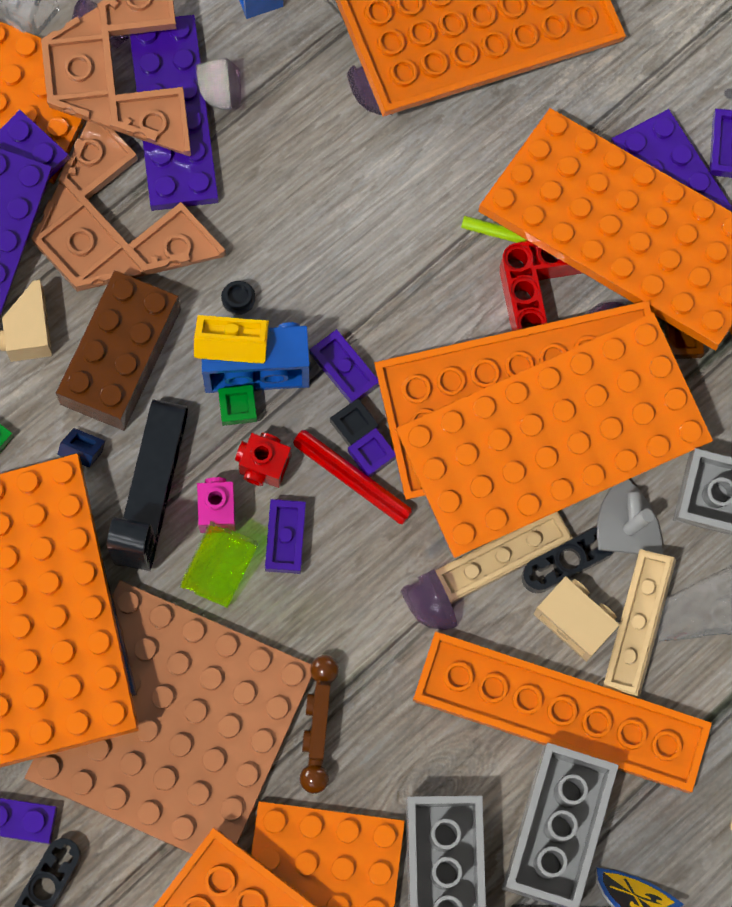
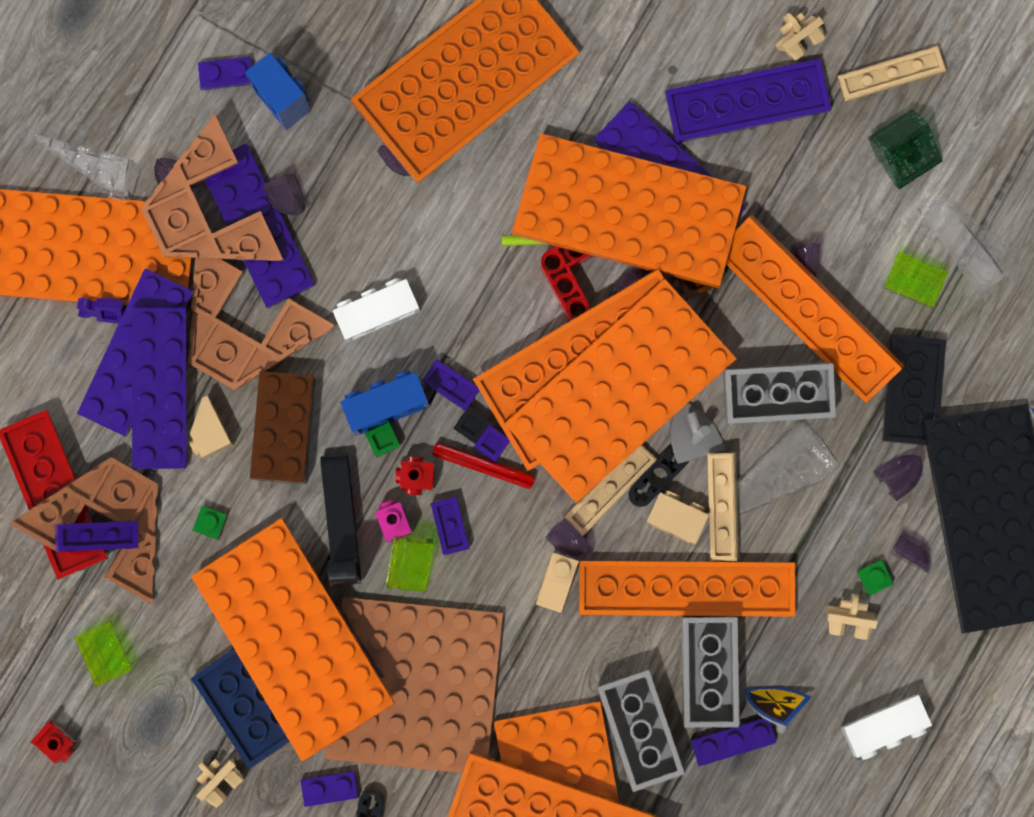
camera: 10 degrees left, 10 degrees up
dark blue plate [57,428,105,468] -> none
yellow slope [194,315,269,364] -> none
black plate [221,281,256,315] -> none
reddish brown plate [300,655,339,794] -> none
none -> white brick [333,278,420,343]
none -> tan slope [536,553,579,613]

